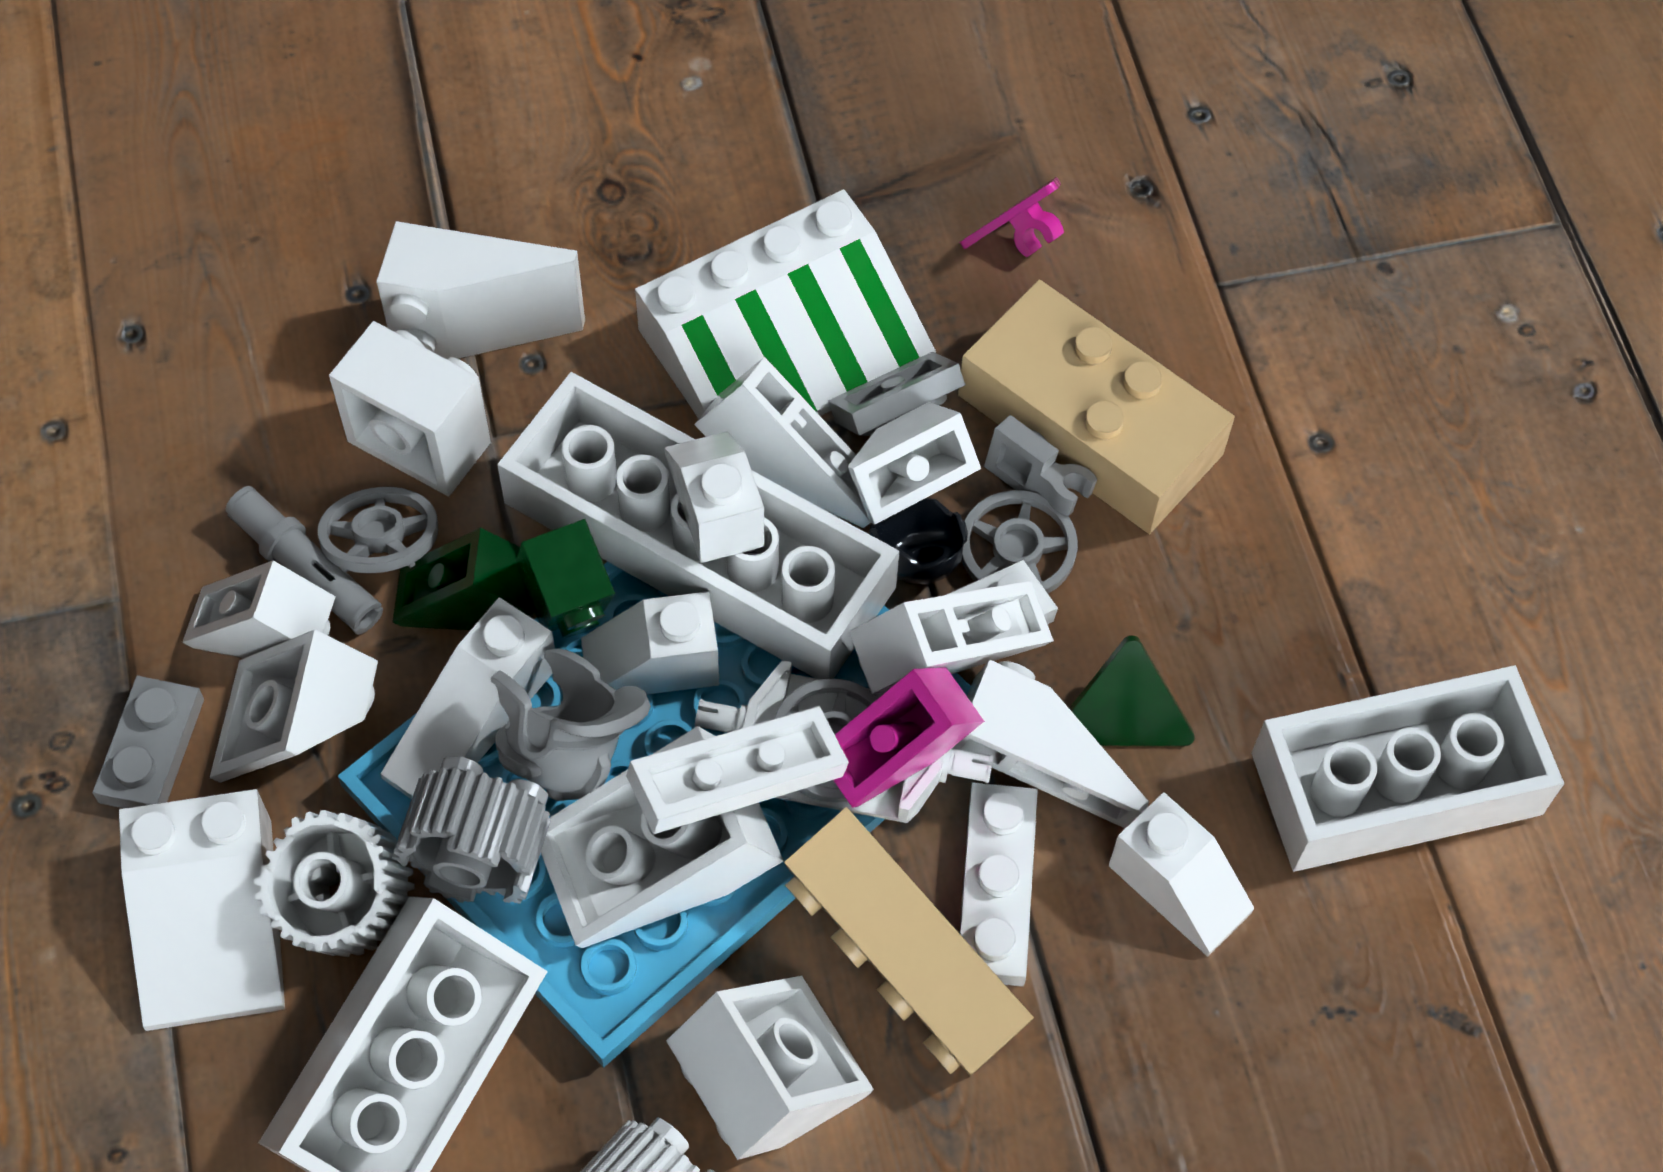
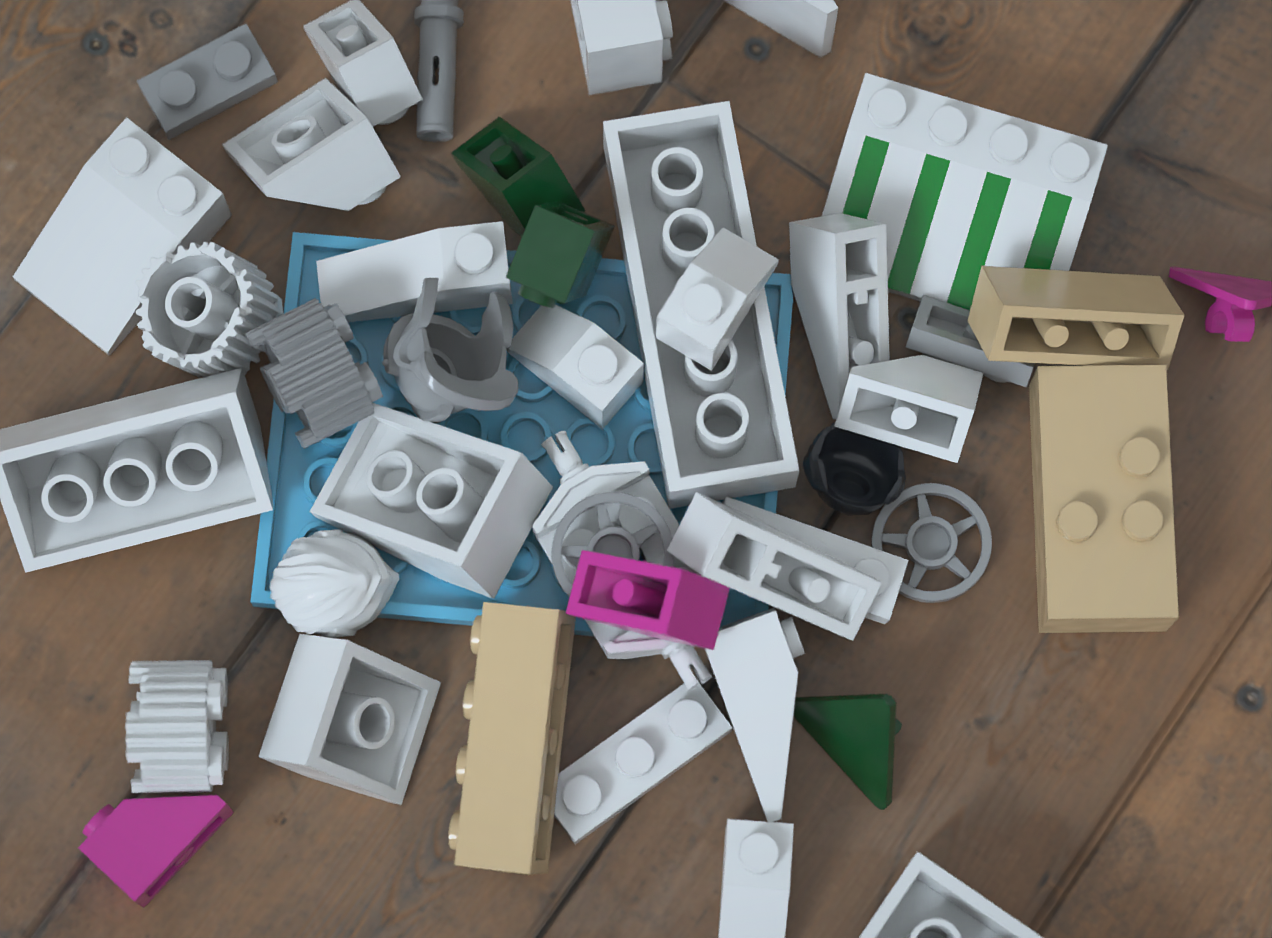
camera: 50 degrees right, 15 degrees up
light grey wheel [318,487,439,573] -> none
white plate [626,706,849,834] -> none
light grey plate [984,415,1097,516] -> none
none -> white hair [269,529,399,638]
none -> tan brick [967,266,1184,370]

